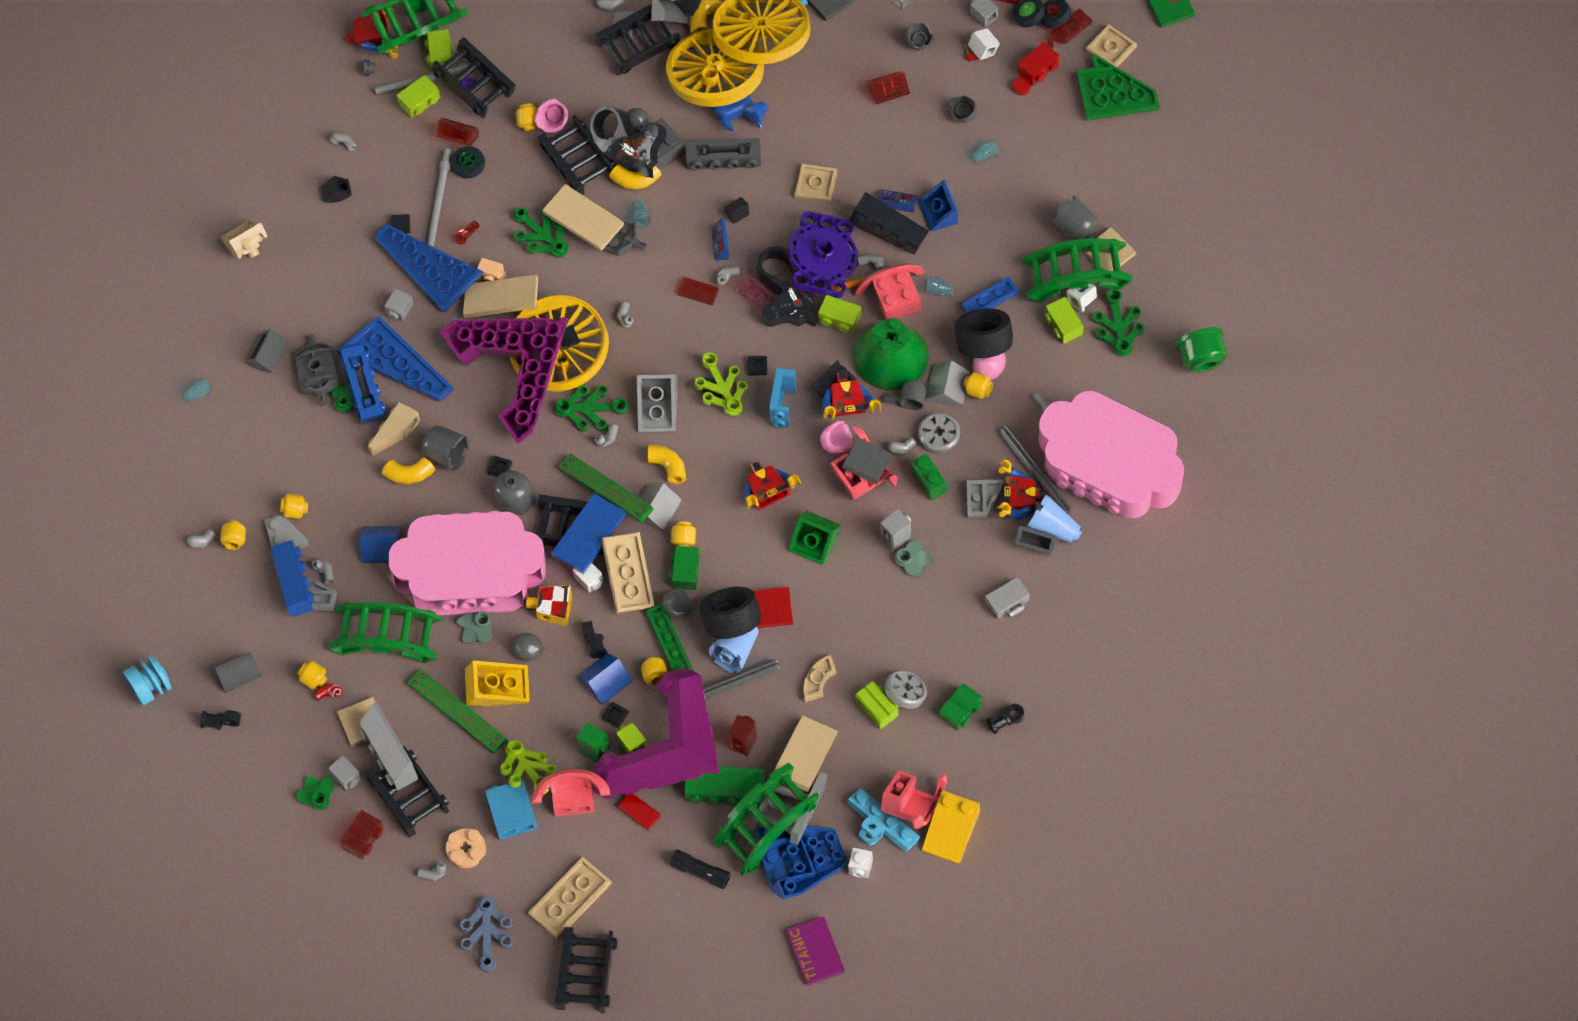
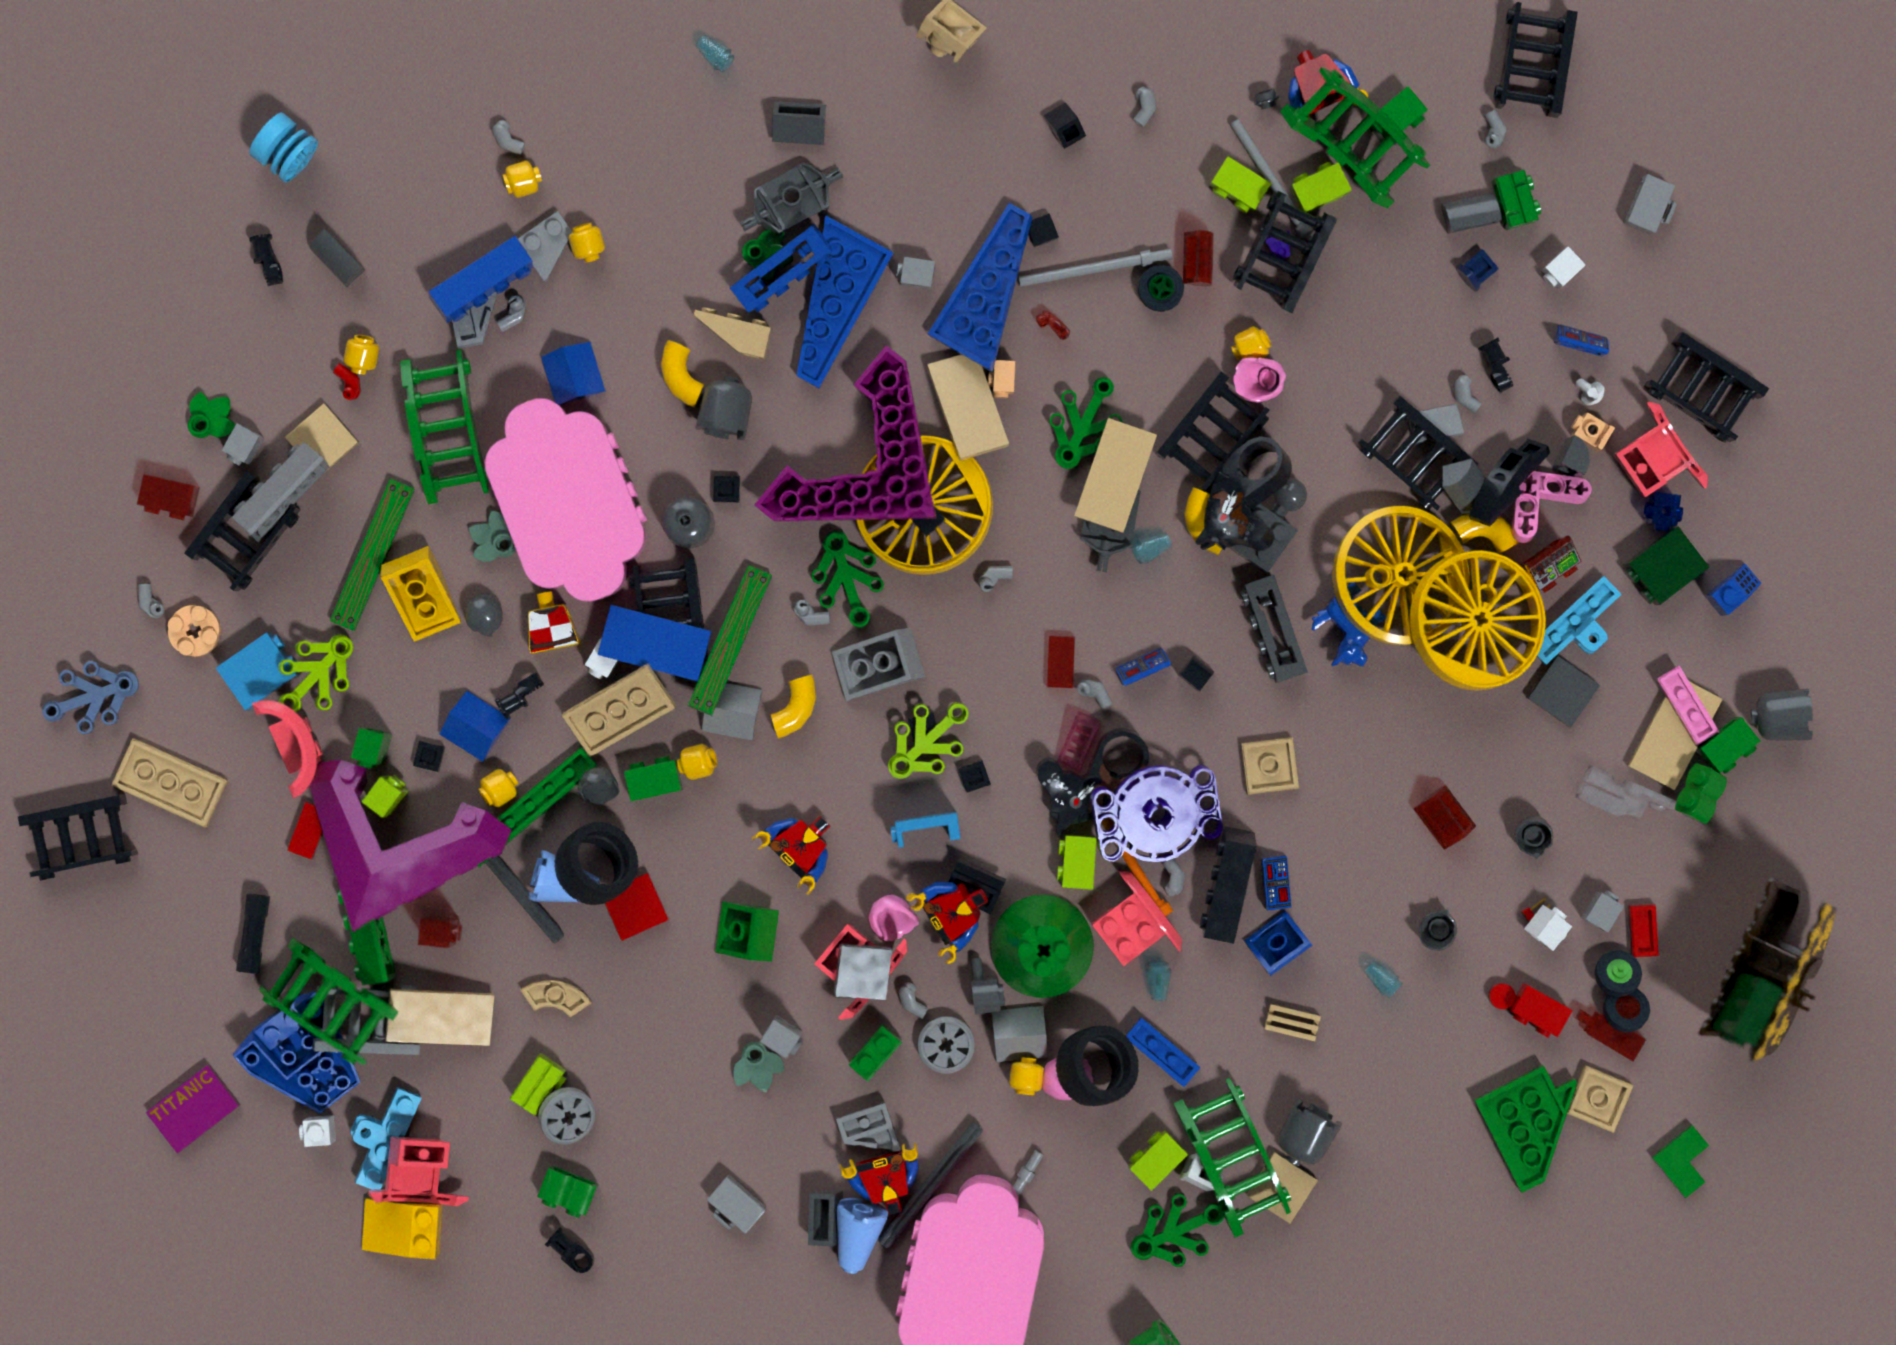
camera: 65 degrees right, 25 degrees up
none -> tan tile [1264,1004,1321,1041]

